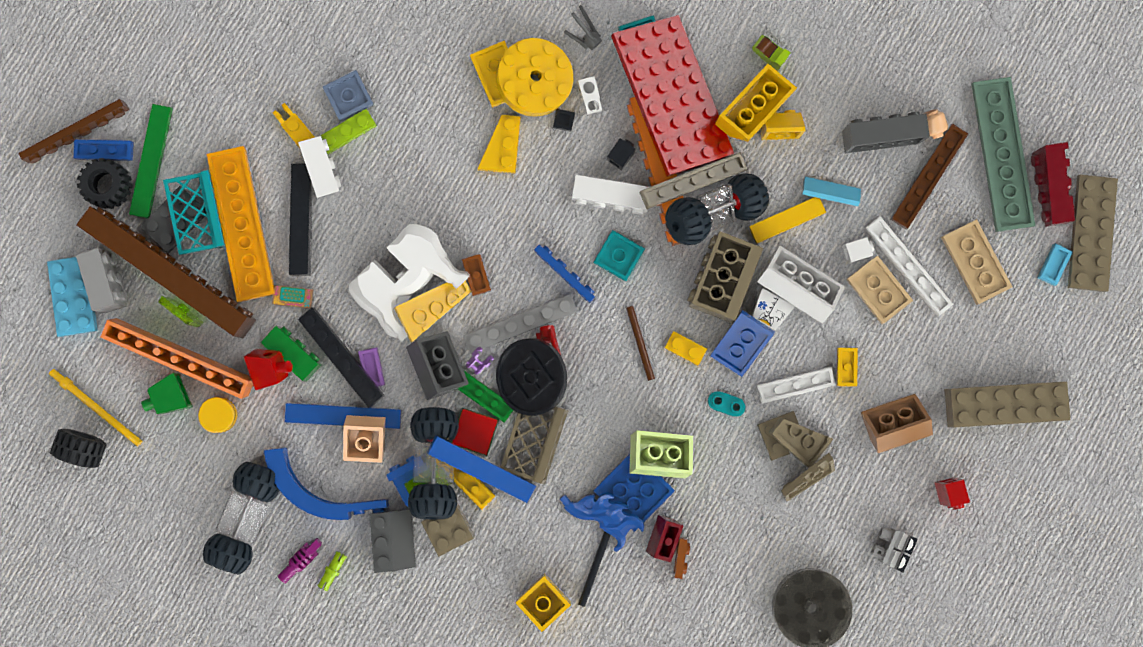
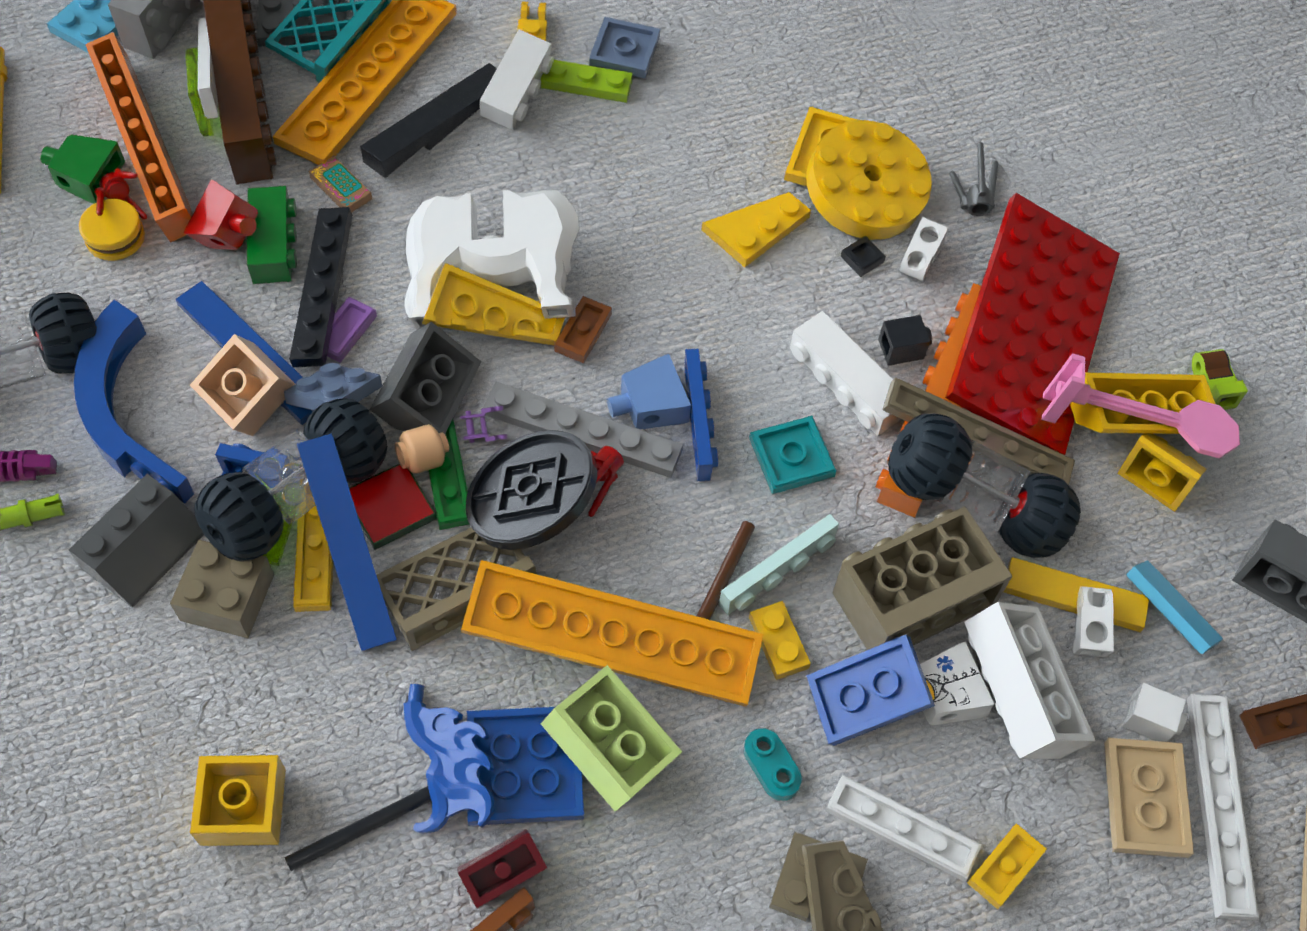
camera: 35 degrees right, 25 degrees down
none -> red plant [95,168,147,220]
none -> white tile [198,17,218,119]
none -> sand blue plate [284,363,383,410]
none -> light nougat head [395,424,449,474]
none -> light orange plate [461,560,763,707]
none -> medium blue torso [607,354,691,429]
none -> light aqua plate [719,514,839,616]
none -> bright pink piece [1042,353,1240,459]
none -> white leg [1073,586,1114,658]

